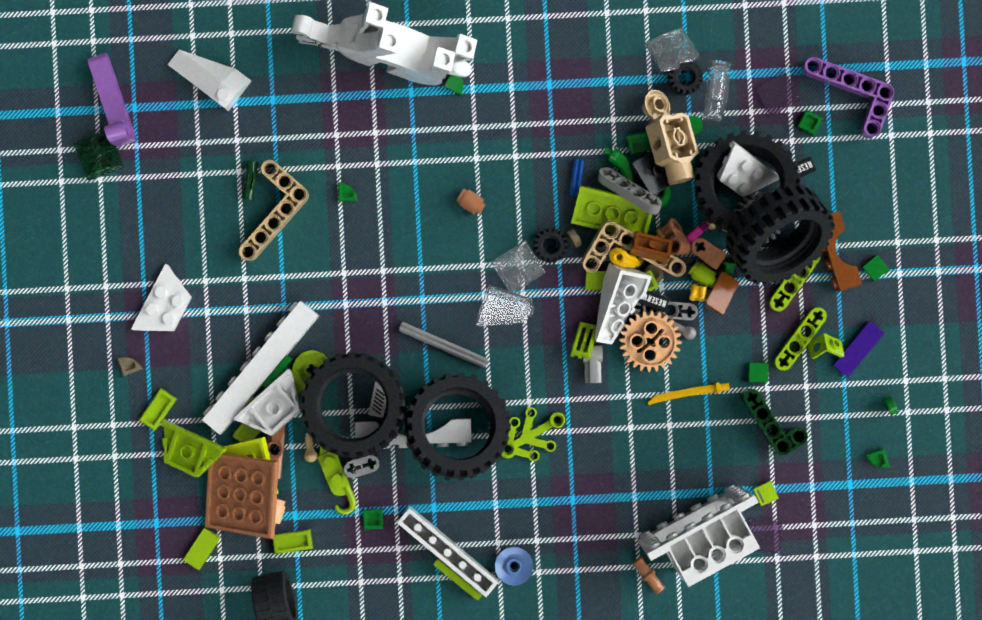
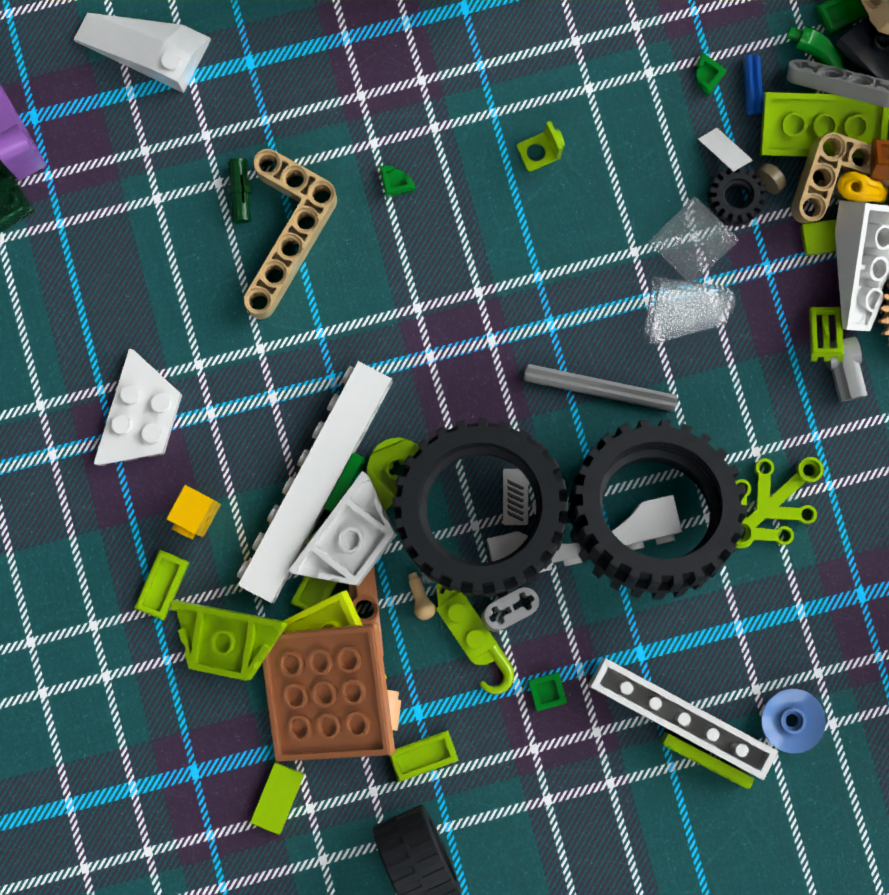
camera: 10 degrees left, 5 degrees down
dark tan tile [117,357,143,376] -> none
nougat brick [456,188,486,215] -> none
none -> yellow brick [167,485,221,539]
none -> lime bracket [517,121,565,172]
none -> green tile [695,53,727,97]
none -> white sticker [698,128,753,172]

